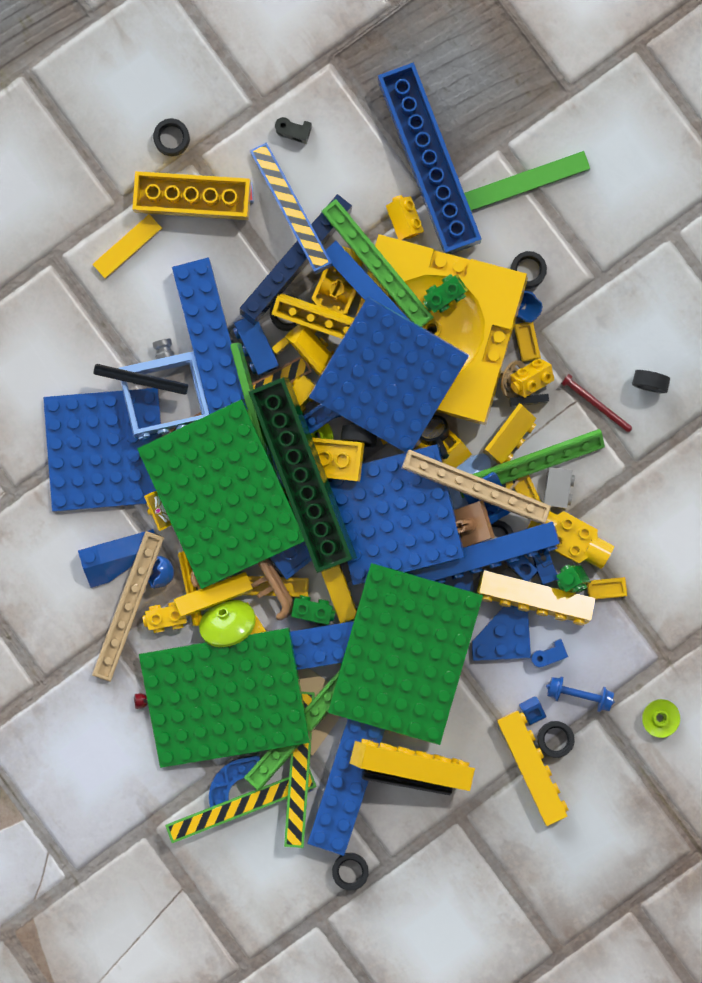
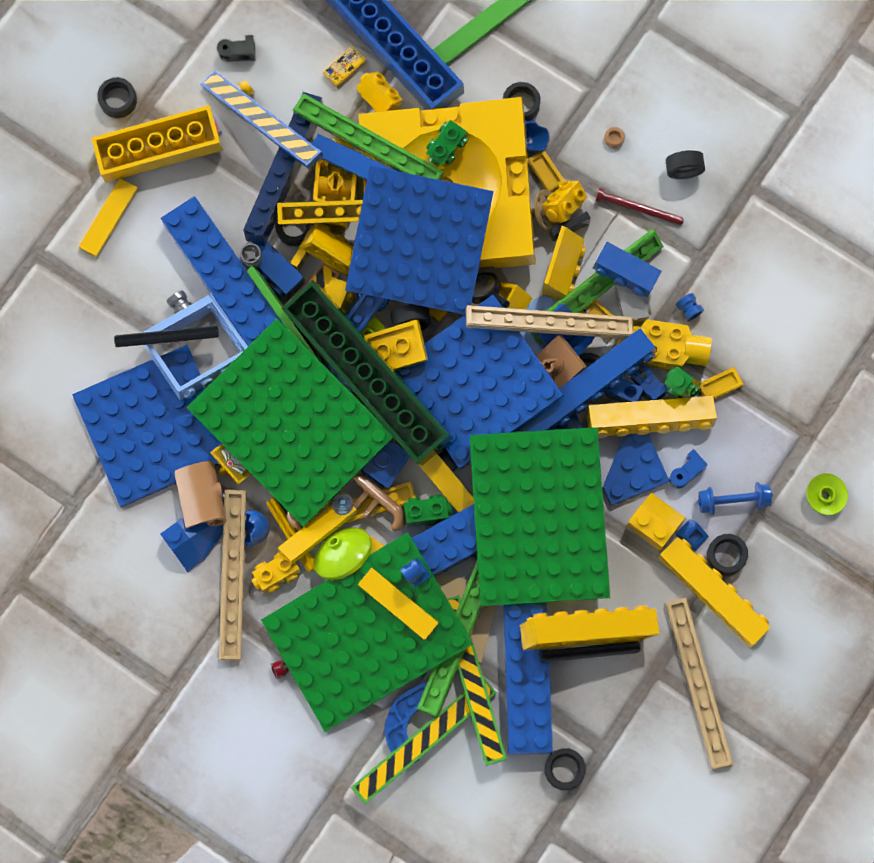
camera: 15 degrees left, 10 degrees down
none -> medium nougat panel [175,461,227,529]
none -> yellow plate [238,80,255,98]
none -> flat silver wheel [240,243,263,269]
none -> tile [323,46,366,88]
none -> clear tile [332,493,354,515]
none -> yellow tile [358,568,439,640]
none -> blue leg [400,558,431,587]
none -> blue brick [592,242,662,298]
none -> medium nougat tile [604,127,625,149]
none -> yellow slope [626,493,685,551]
none -> tan tile [665,598,733,770]
none -> blue wheel [676,293,704,322]

